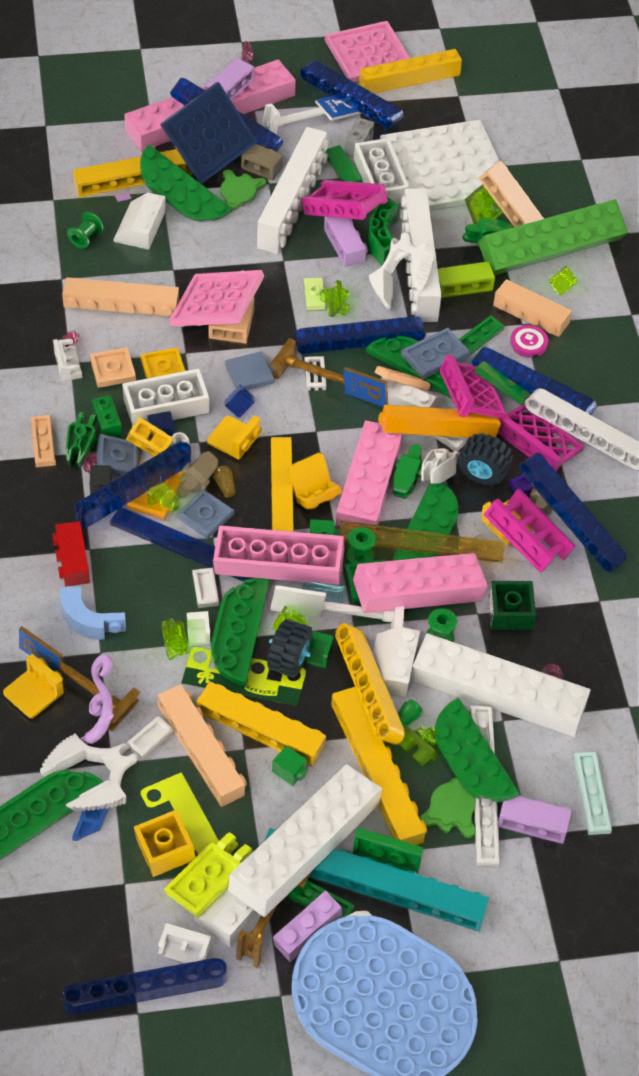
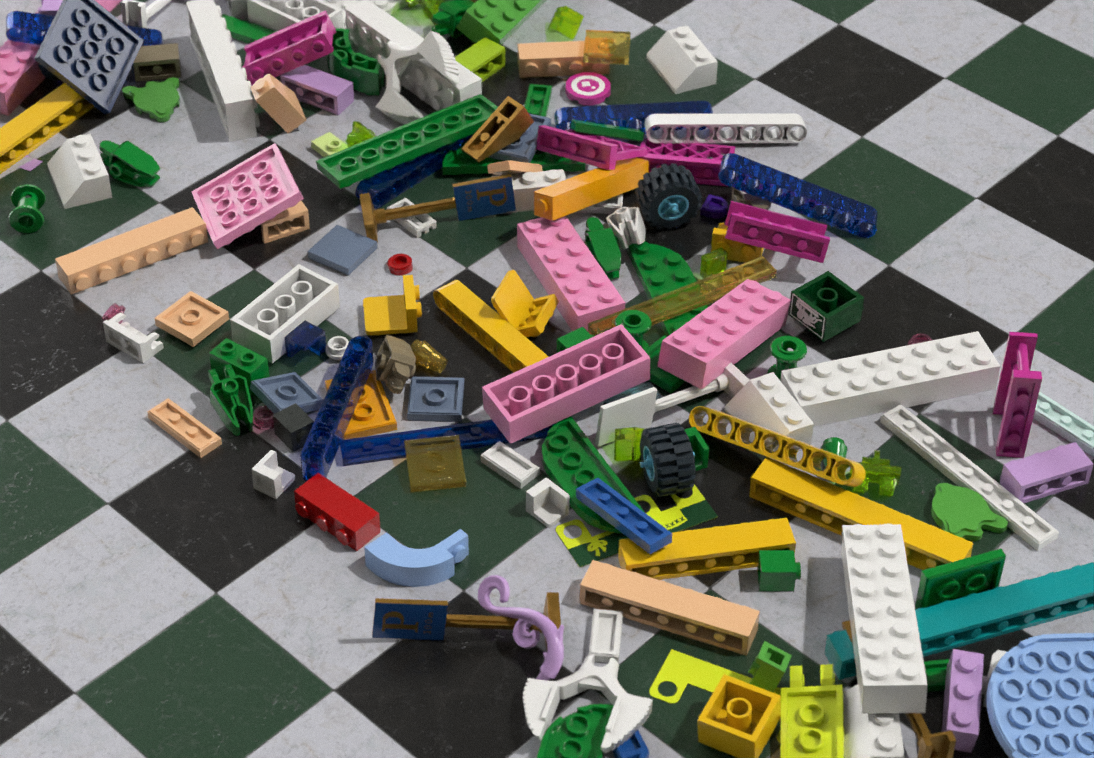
camera: 35 degrees left, 10 degrees down
yellow bracket [3,653,64,718] -> none
yellow brick [126,417,173,461] -> none
green plate [140,144,232,222] -> none
yellow tile [140,347,185,379] -> none
clear neon green bracket [147,482,179,513] -> none
clear neon green hips [161,619,189,660] -> none
clear blue panel [224,384,255,418] -> none
green plate [435,697,519,802] -> none
none -> green hinge [99,140,160,187]
none -> light nougat slope [250,74,307,134]
none -> white panel [251,450,295,499]
none -> green plate [316,94,498,189]
none -> red tile [387,254,413,276]
none -> clear yellow tile [404,435,466,492]
none -> pearl gold slope [461,96,534,162]
none -> blue plate [576,478,672,554]
none -> clear yellow tile [583,30,631,65]
none -> white slope [646,26,718,94]
none -> clear neon green plate [700,247,728,281]
none -> bright green brick [748,641,792,692]
none -> dark pink fence [993,332,1042,458]

